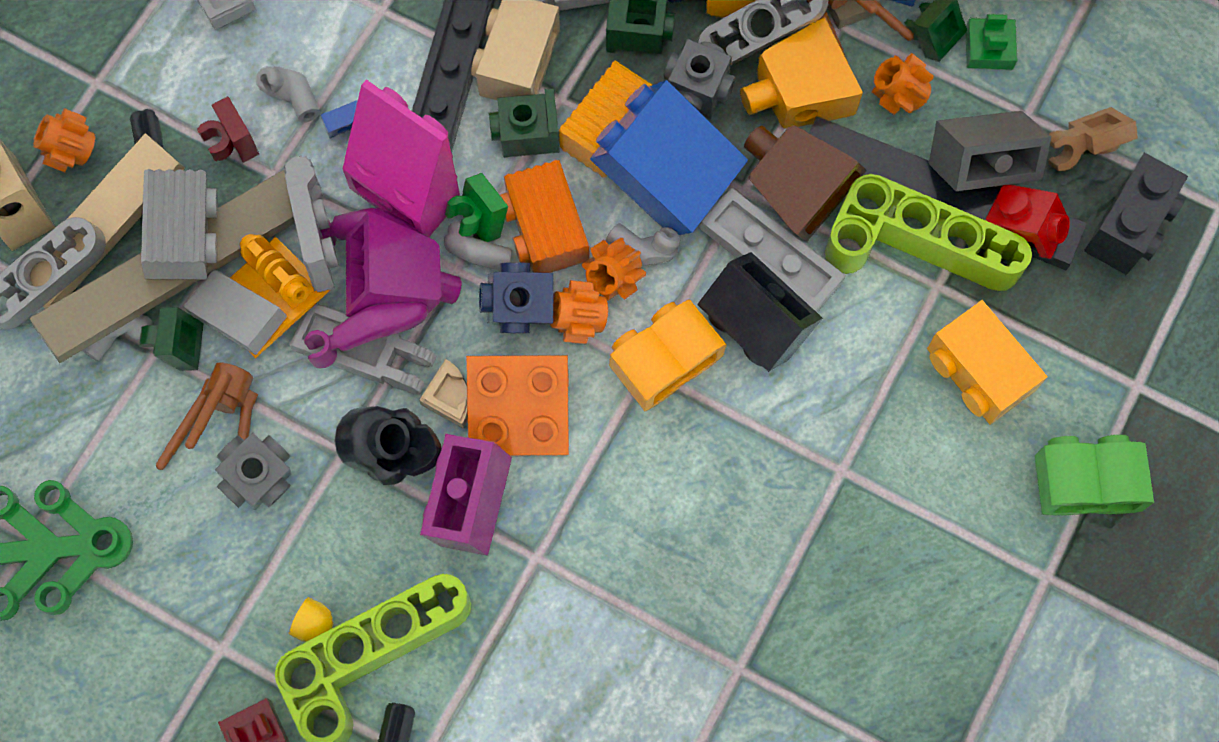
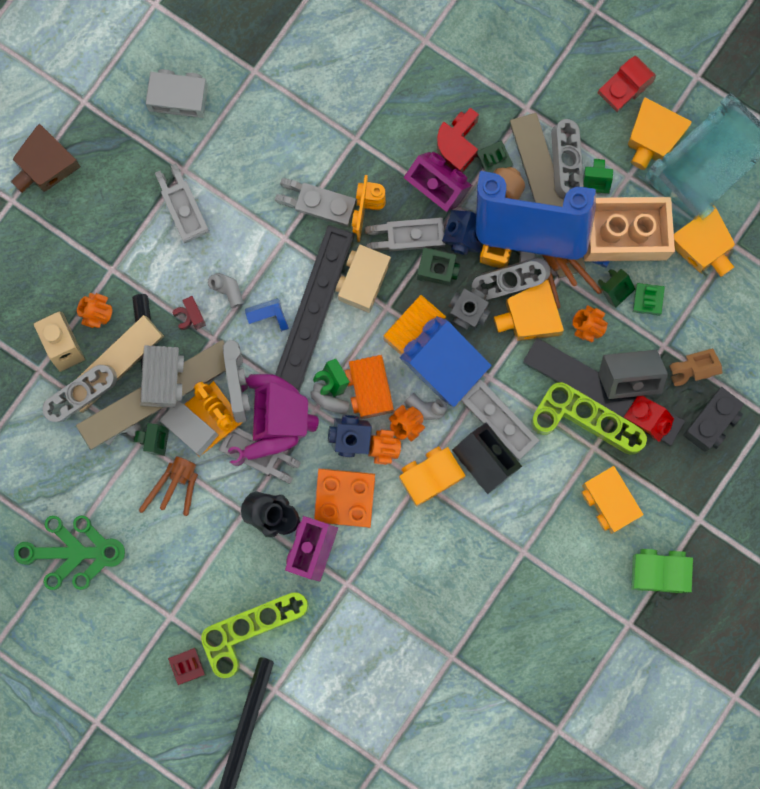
camera: 10 degrees right, 10 degrees up
dark grey brick [215,432,291,510] -> none
yellow hinge [289,597,333,642] -> none
dark pink slope [342,79,460,237] -> none
tan tile [419,359,468,429] -> none
dark green brick [489,88,560,158] -> none
reddish brown torso [744,124,867,241] -> none

